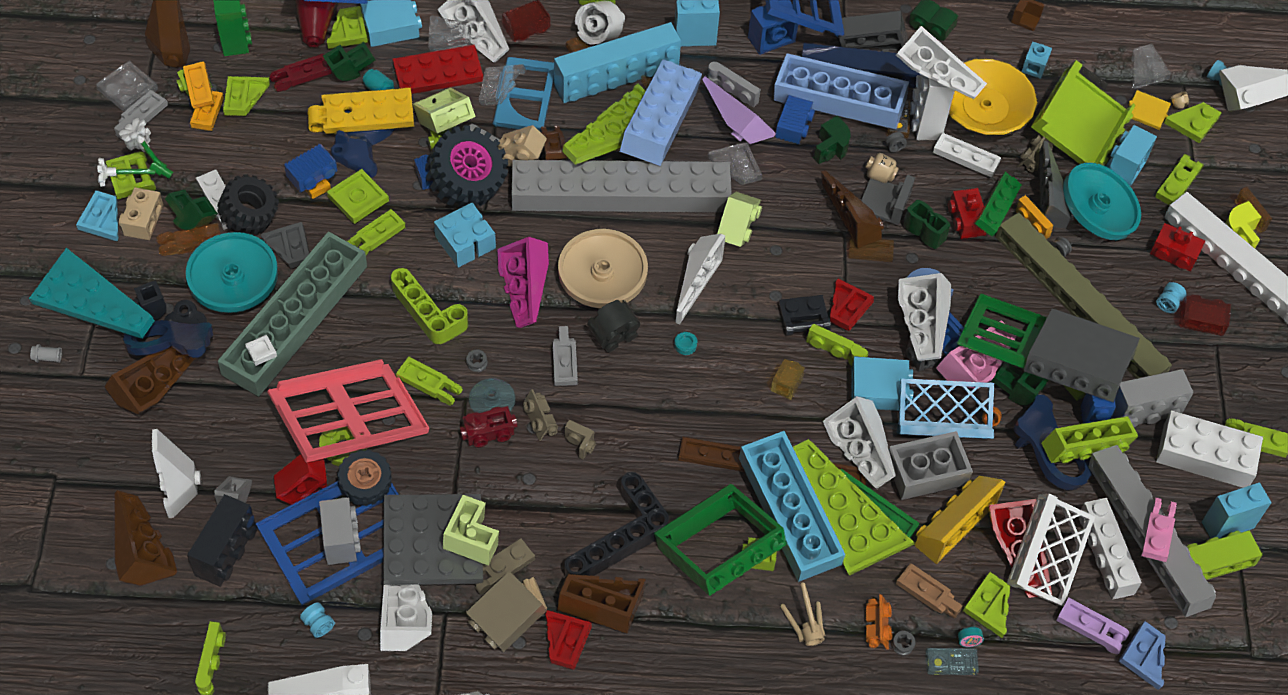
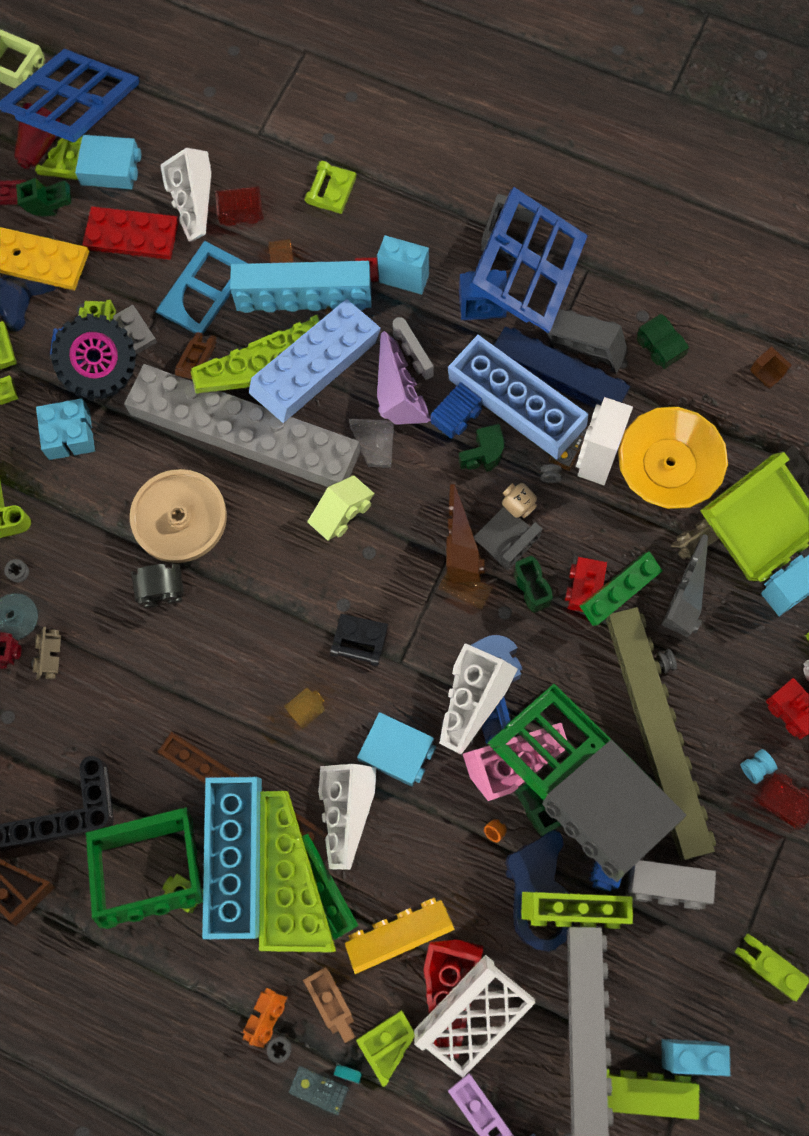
camera: 30 degrees right, 15 degrees up
teal brick [363,69,394,91] -> none
yellowish green window [413,88,475,133] -> none
clear wing [428,16,471,52] -> none
clear wing [479,64,526,106] -> none
dark pink wedge [497,237,549,328] -> none
tan brick [498,125,547,167] -> none
light grey hinge [553,326,578,386] -> none
dark tan bracket [565,420,596,460] -> none
white brick [575,0,625,44] -> none
teal tile [674,332,697,355] -> none
white wedge [676,234,725,325] -> none
tan plant [780,582,825,646] -> none
lime hinge [806,324,869,366] -> none
red wing [830,278,874,331] -> none
light grey brick [889,431,973,500] -> none
white wedge [896,26,987,99] -> none
dark azure fence [897,378,994,439] -> none
white plate [933,133,1001,177] -> none
light orange plate [1016,195,1053,239] -> none
medium azure brick [1022,42,1052,79] -> none
teal dish [1063,163,1141,240] -> none
white brick [1079,498,1142,600] -> none
bright pink hinge [1141,498,1177,562] -> none
white brick [1156,411,1263,488] -> none

